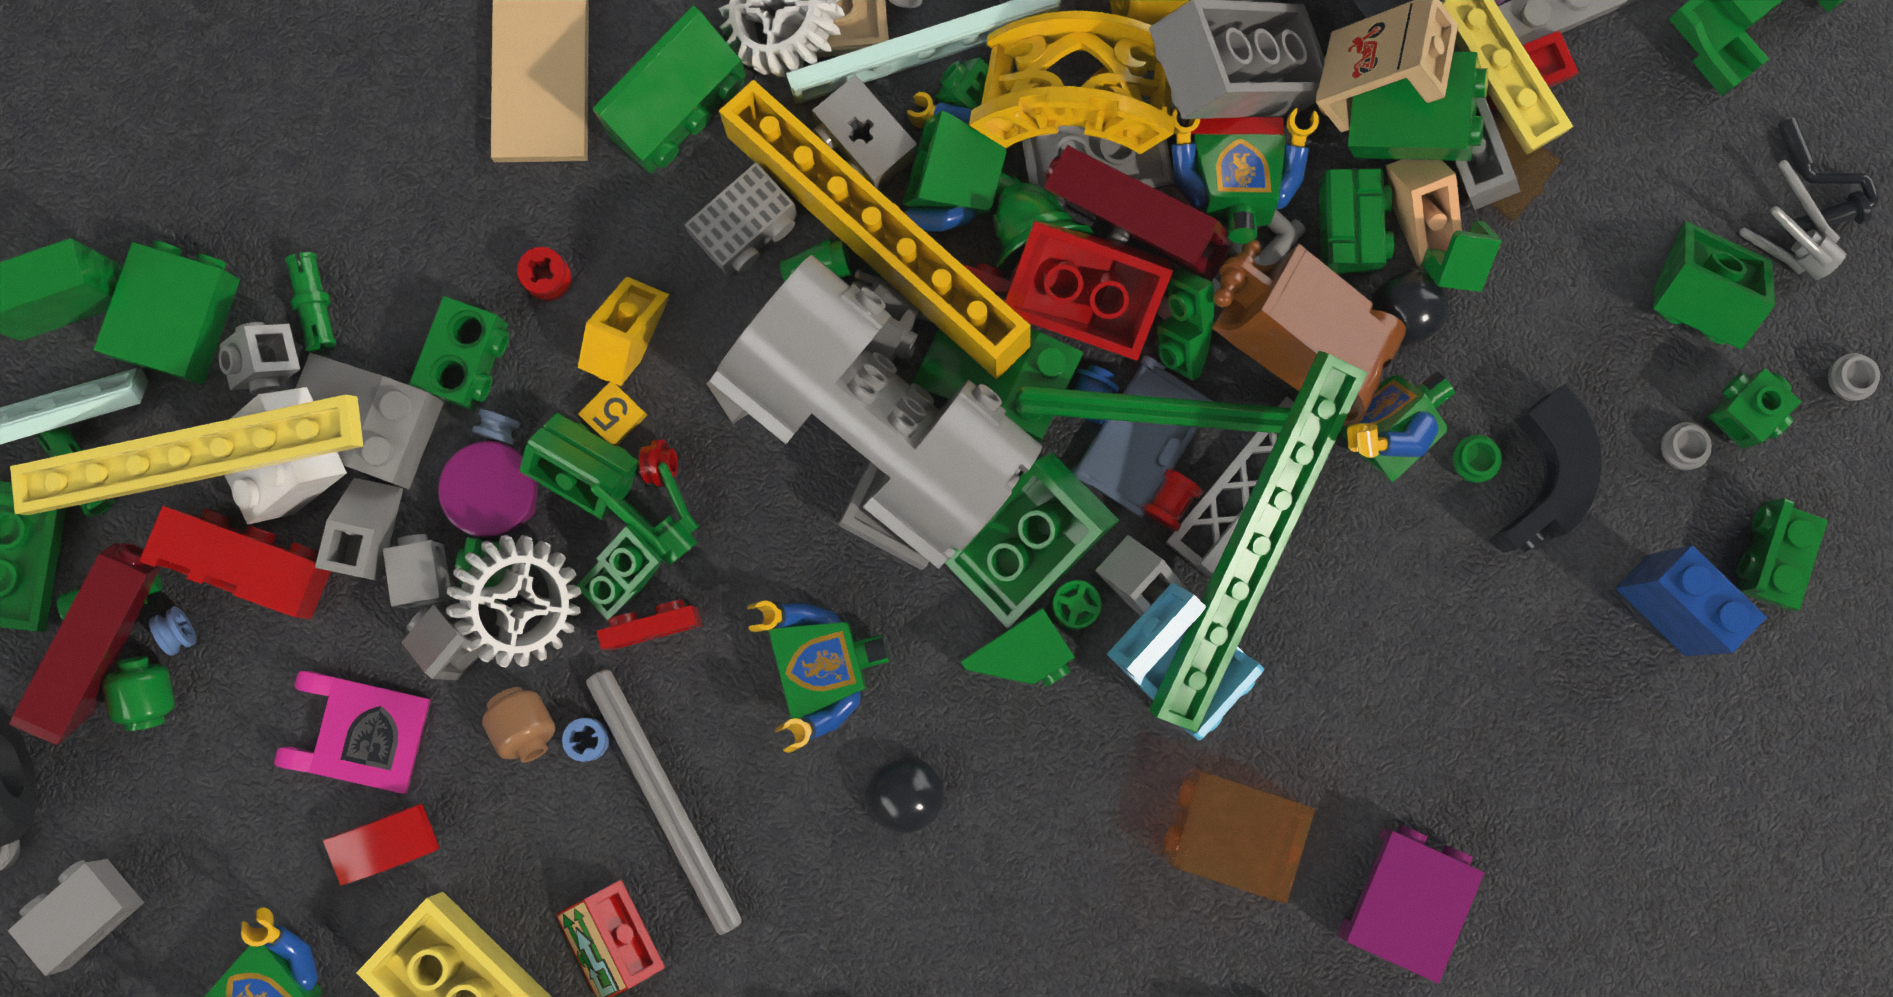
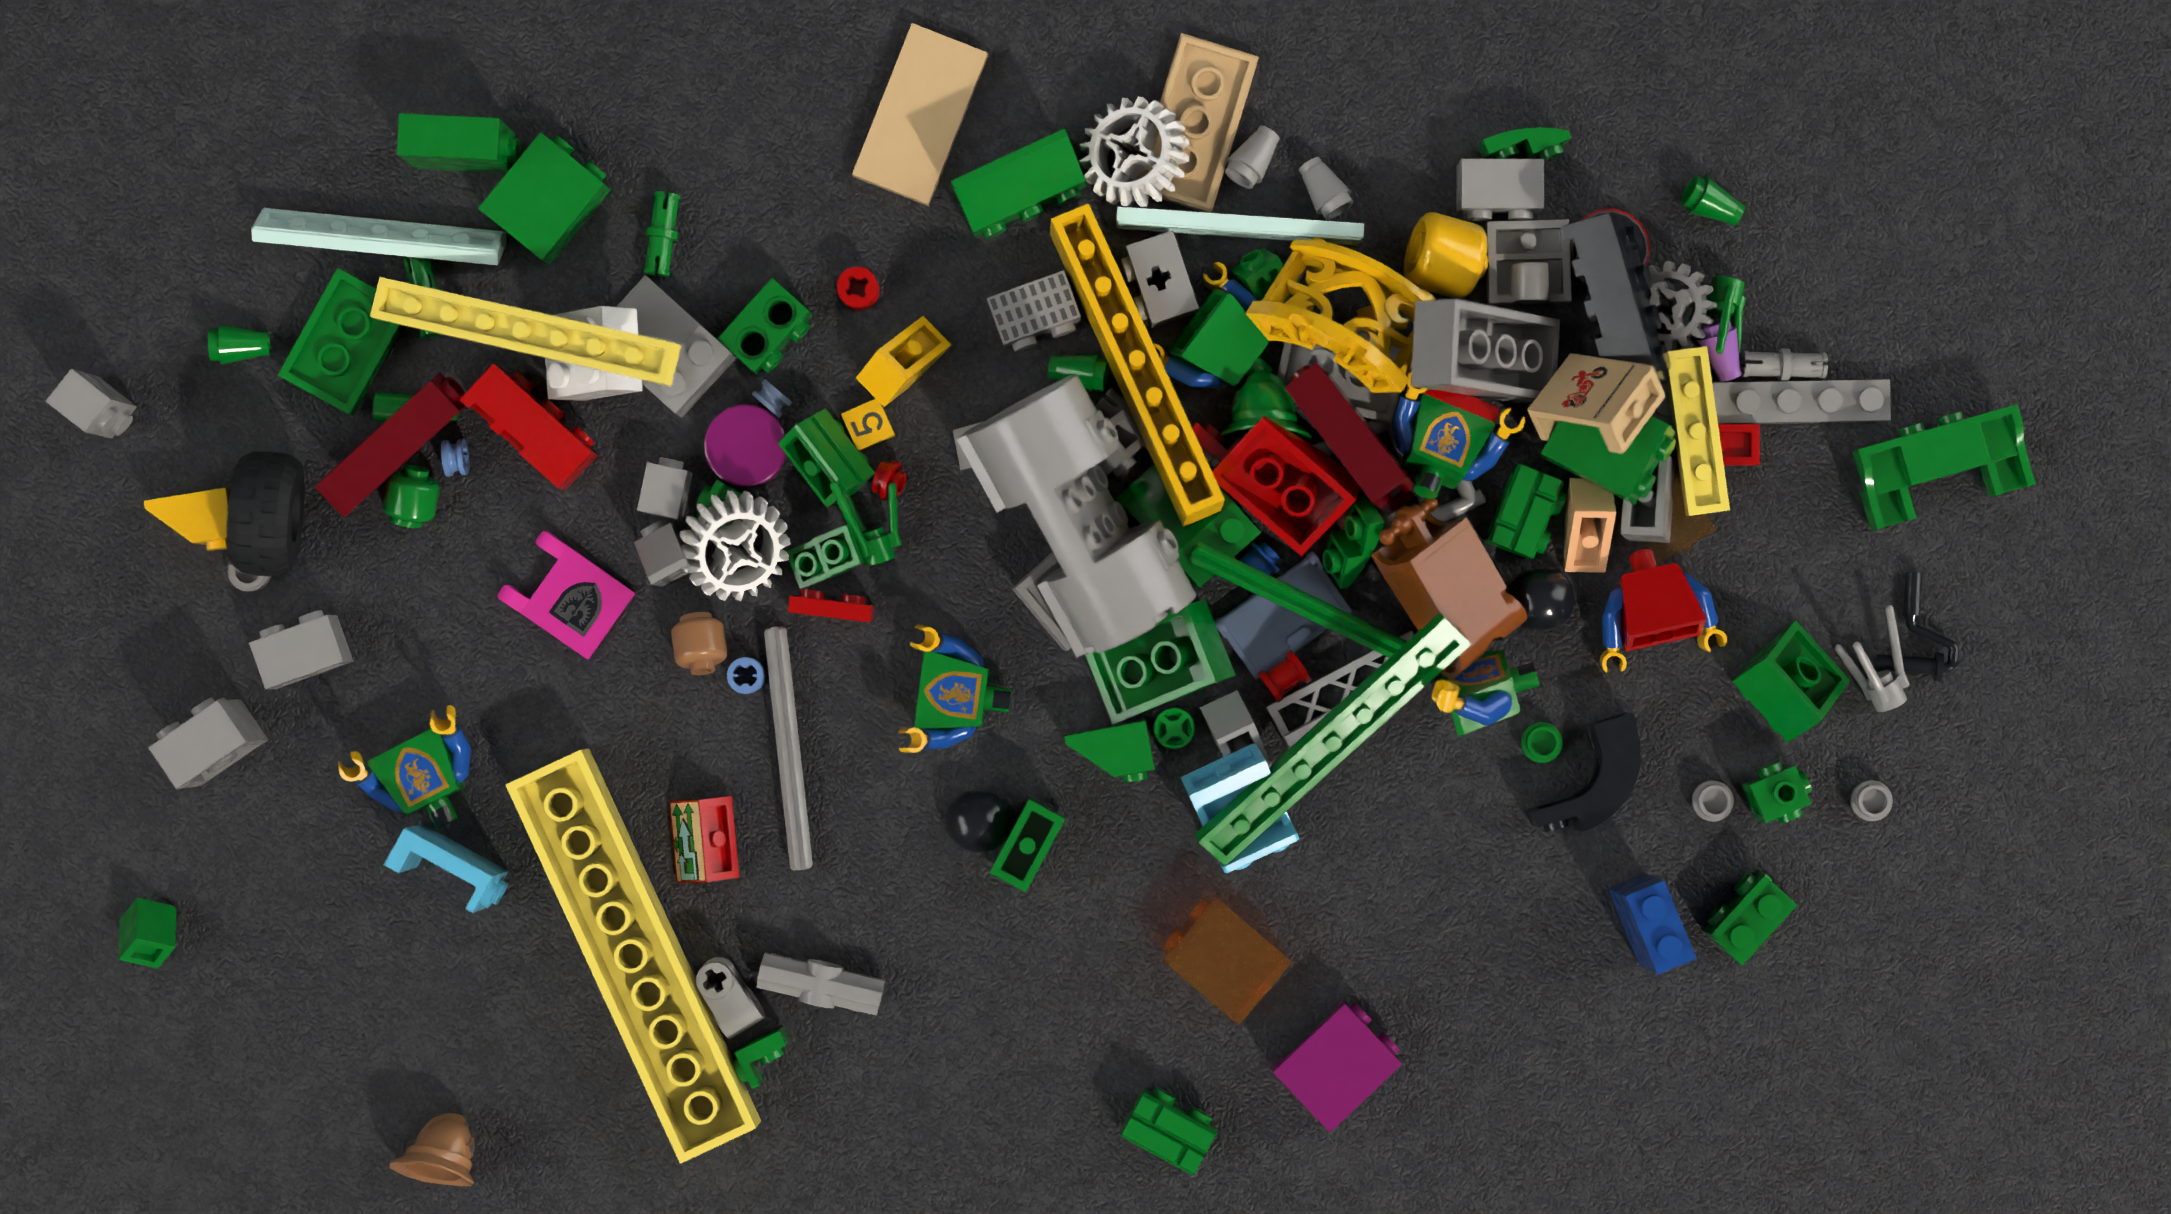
camera: 20 degrees right, 5 degrees up
light grey brick [219,322,300,395] -> none
light grey slope [315,478,403,582] -> none
red slope [322,803,440,886] -> none
green panel [1421,220,1502,292] -> none
none -> green brick [990,798,1066,892]
none -> red torso [1600,549,1727,673]

